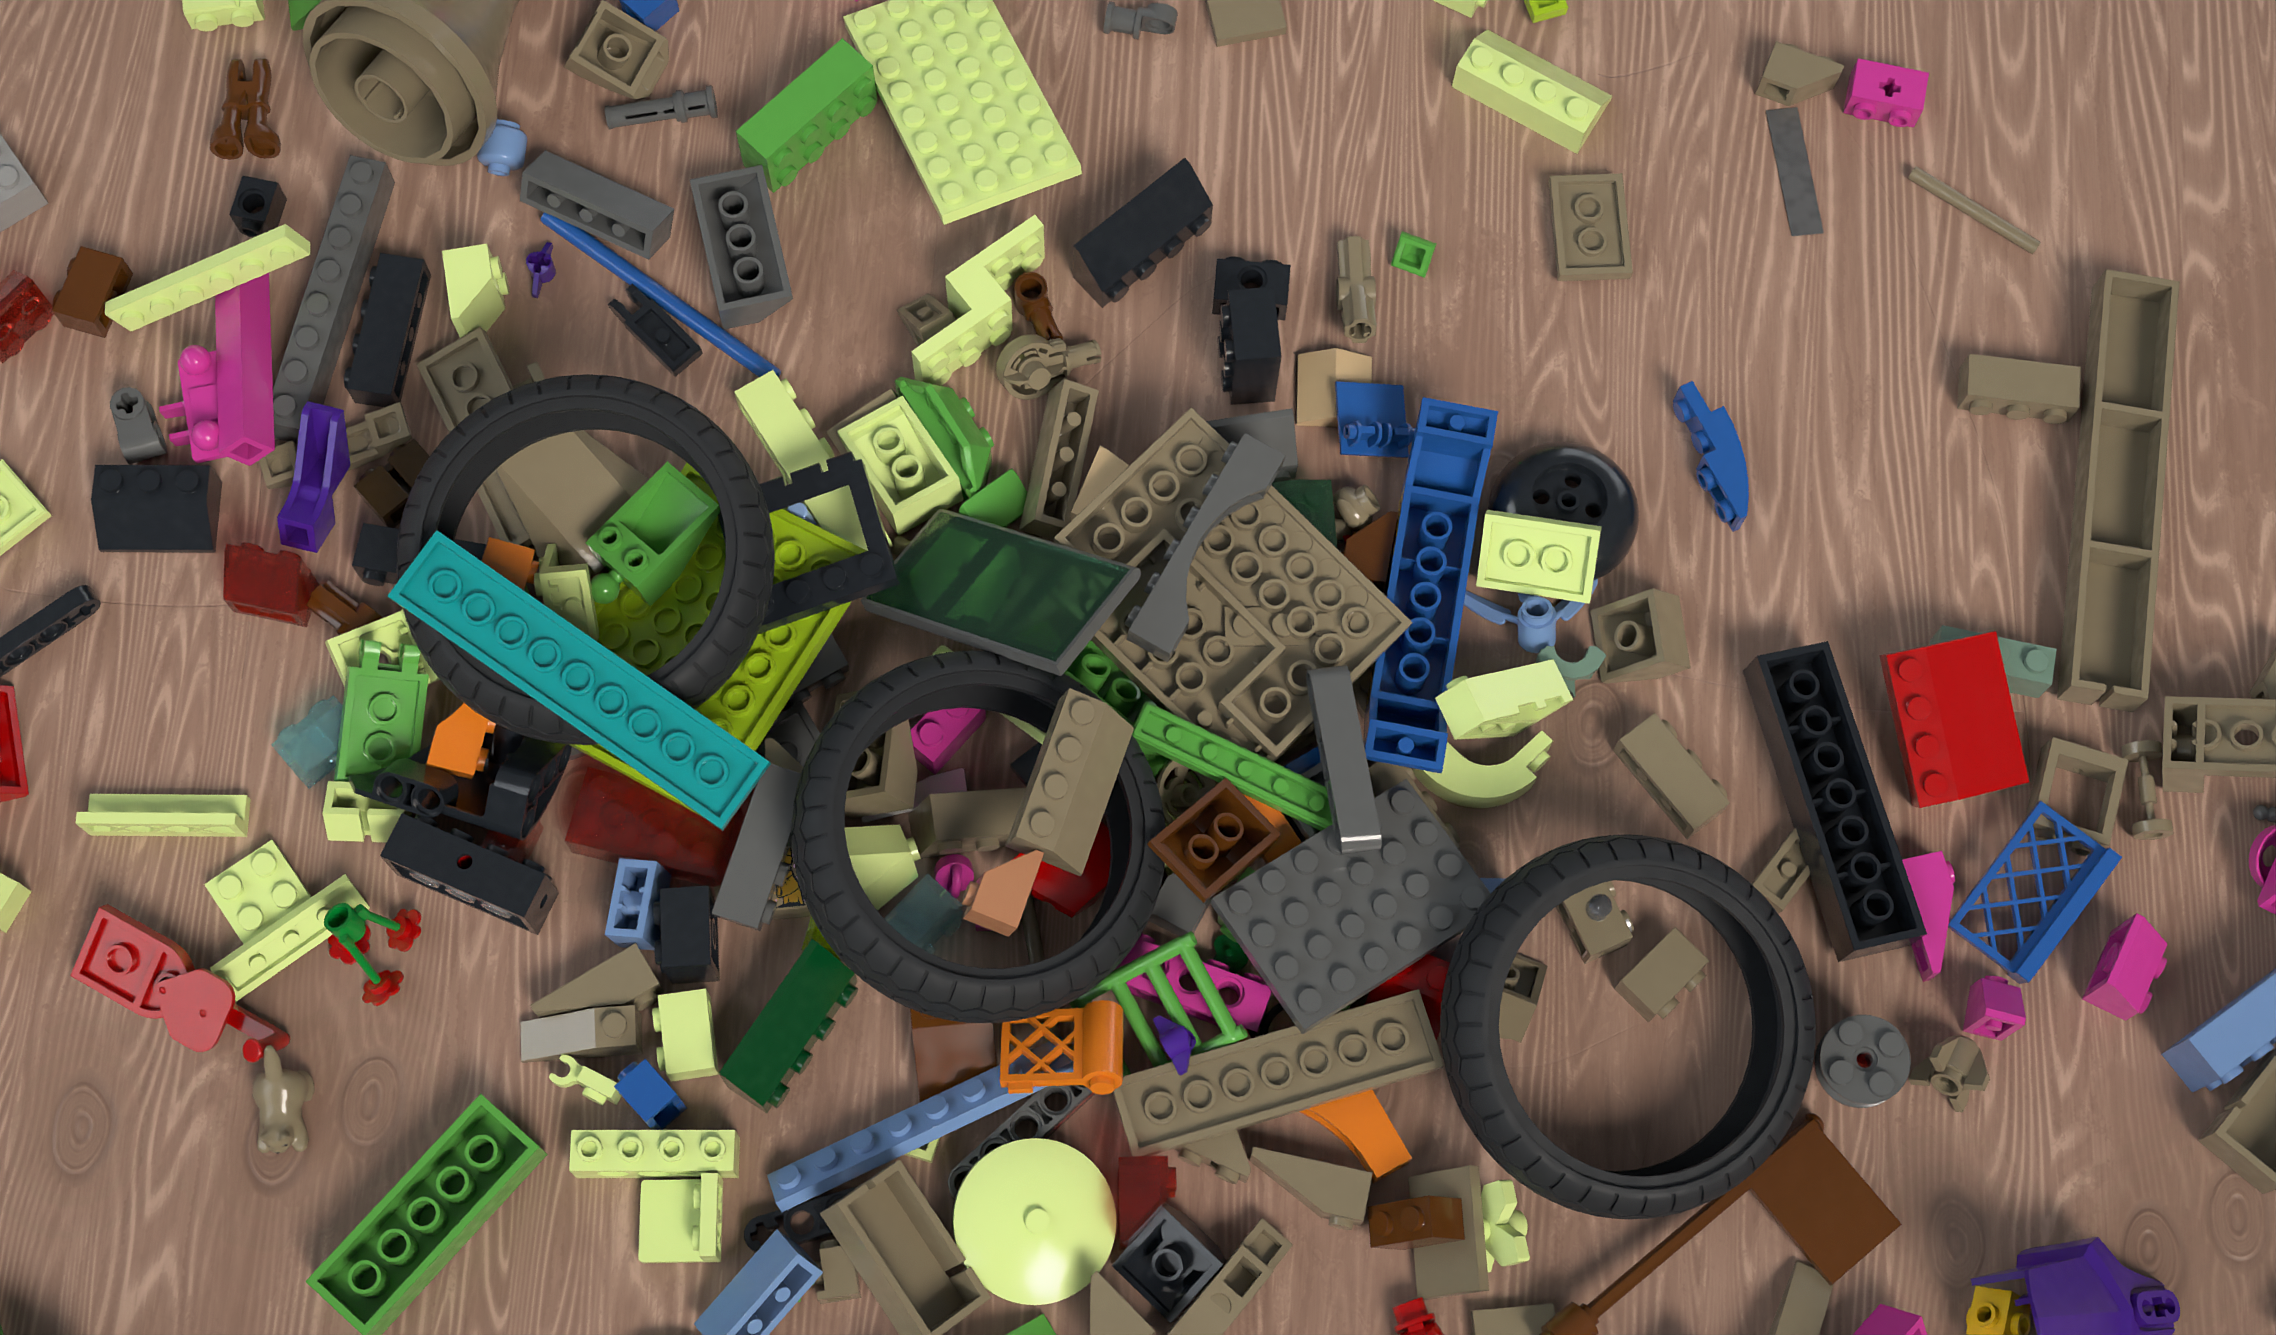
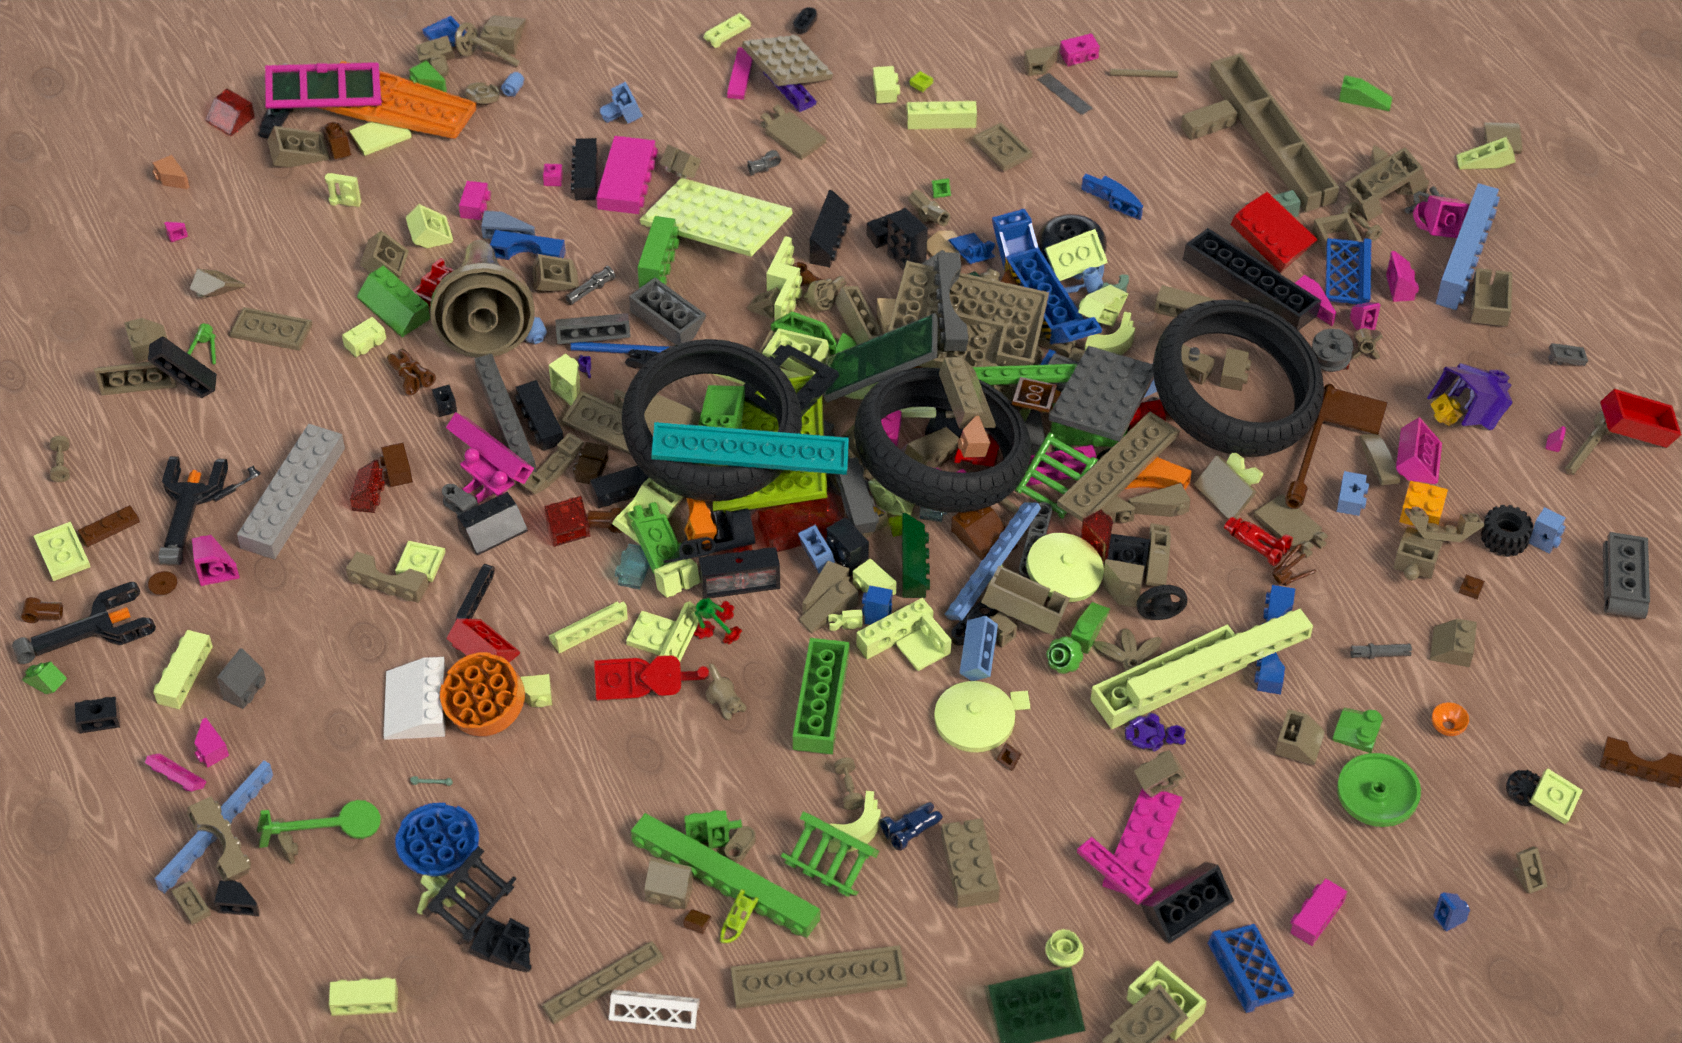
camera: 30 degrees left, 20 degrees down
yellowish green plate [105,224,310,331] -> none
dark purple arch [277,401,351,553] -> none
orange piece [1000,1000,1123,1095] -> none
dark purple piece [1153,1015,1196,1076] -> none
dark grey beam [1306,665,1382,855] -> none
reddish brown brick [1368,1195,1465,1250] -> none
dark tan slope [1591,588,1691,684] -> none

